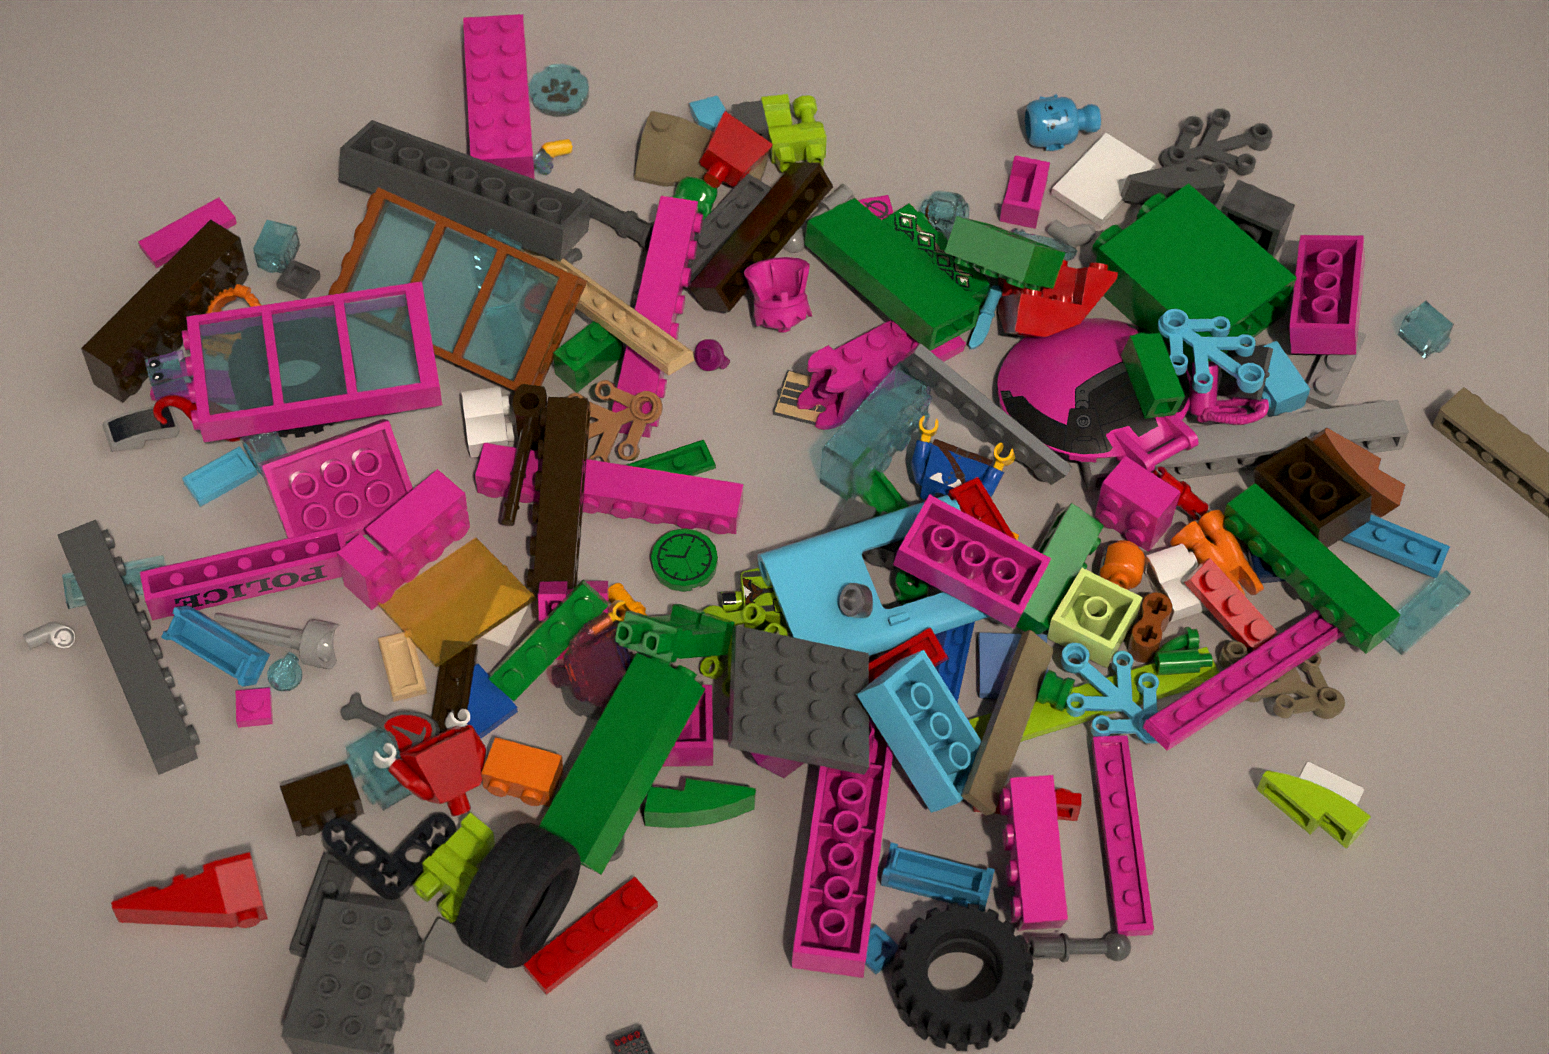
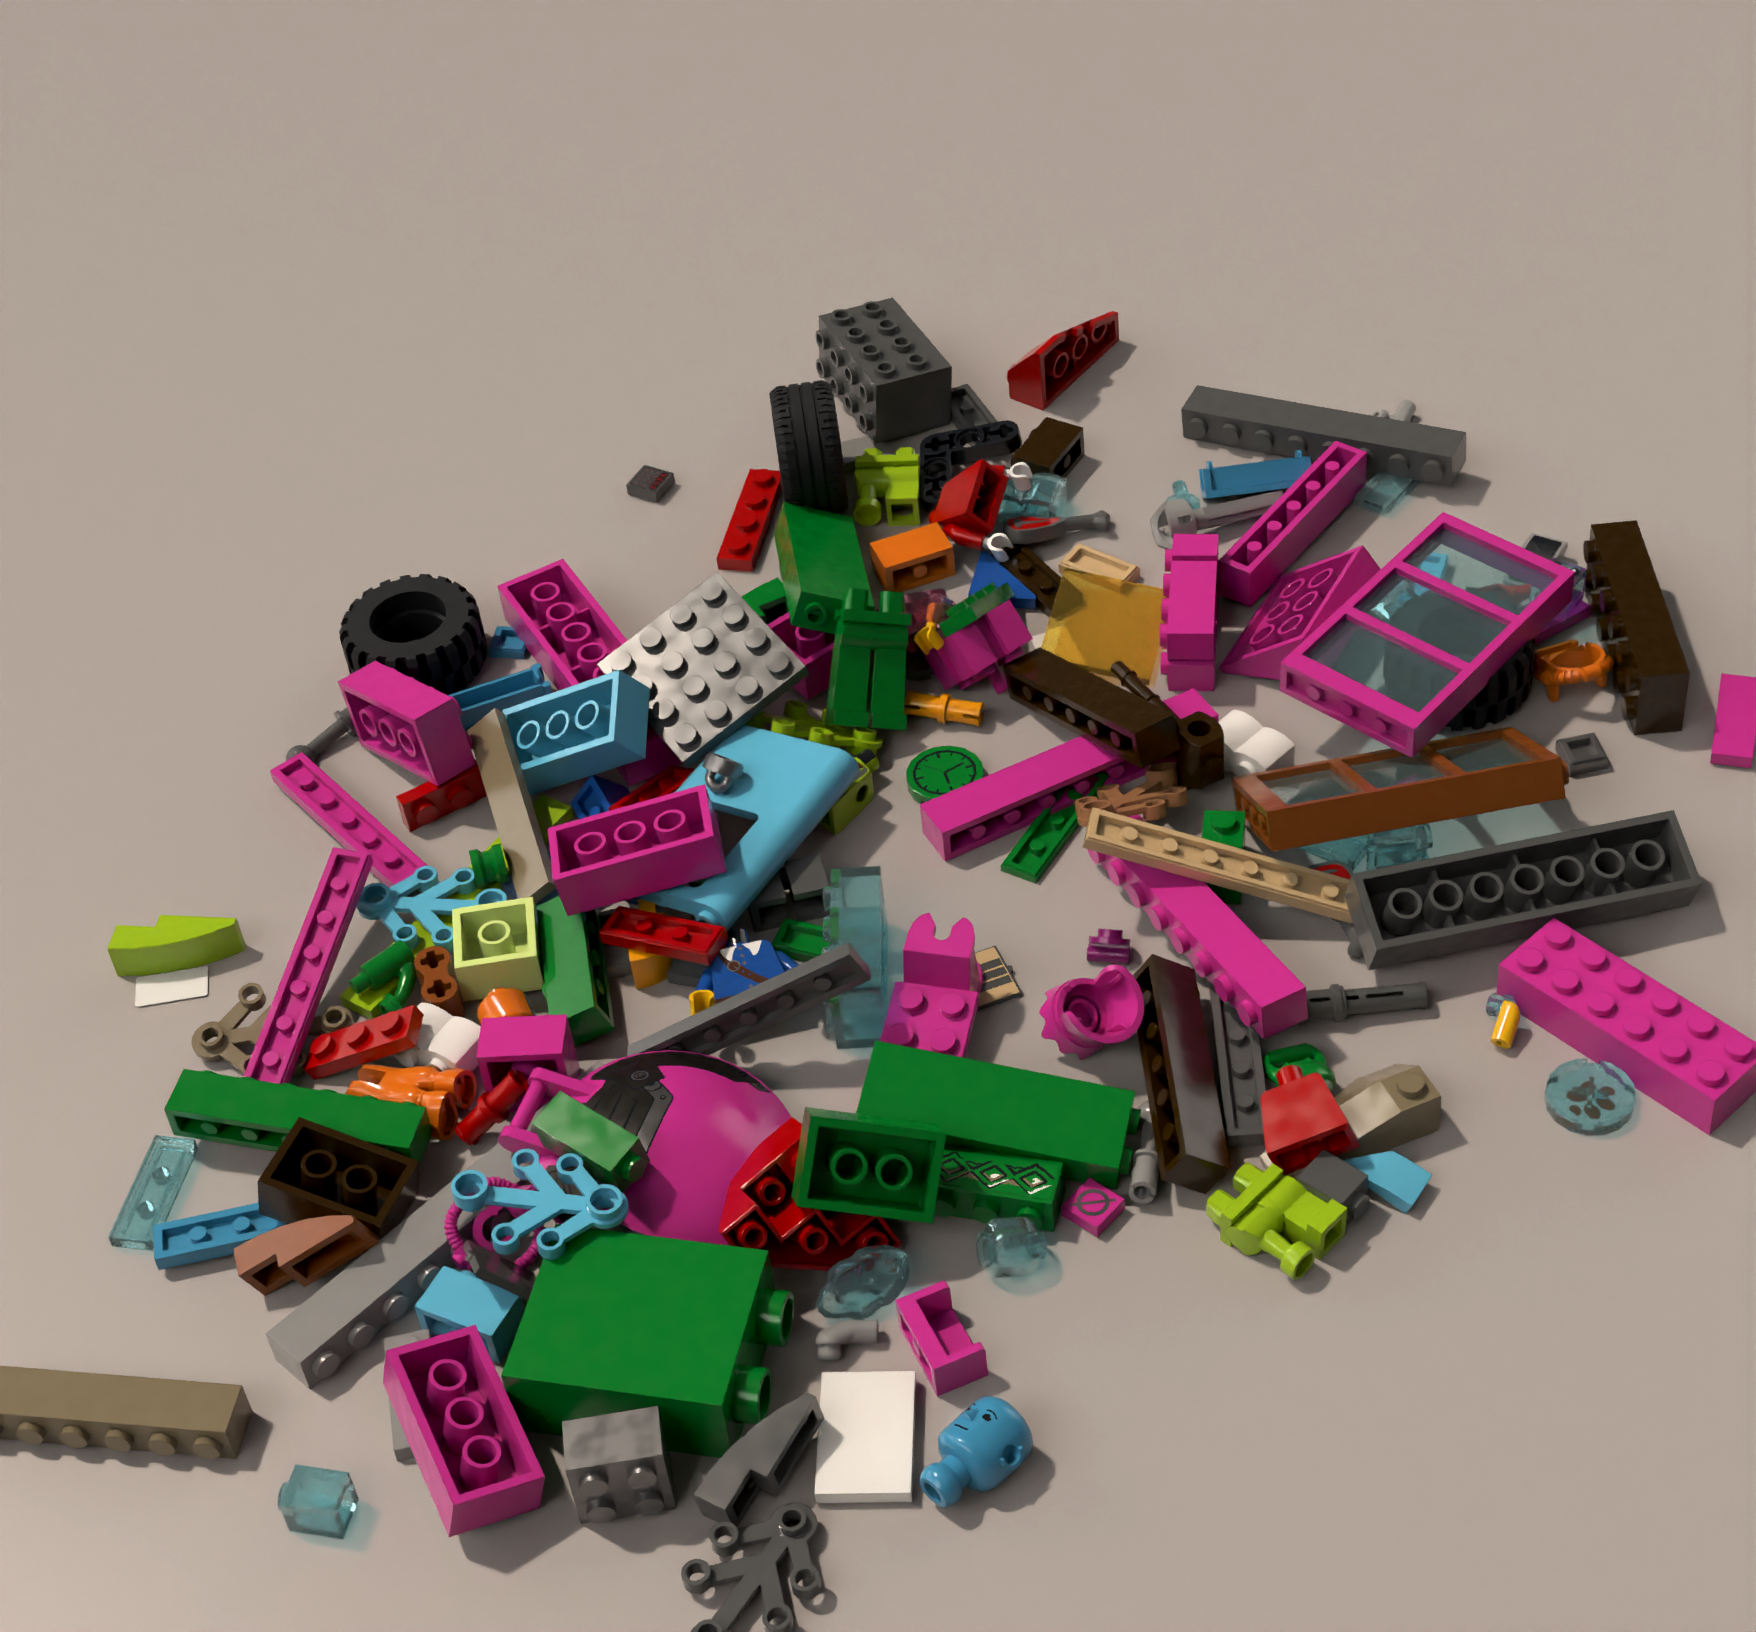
camera: 150 degrees right, 15 degrees down
dark pink plate [235,687,273,728] -> none
clear light blue brick [253,220,300,273] -> none

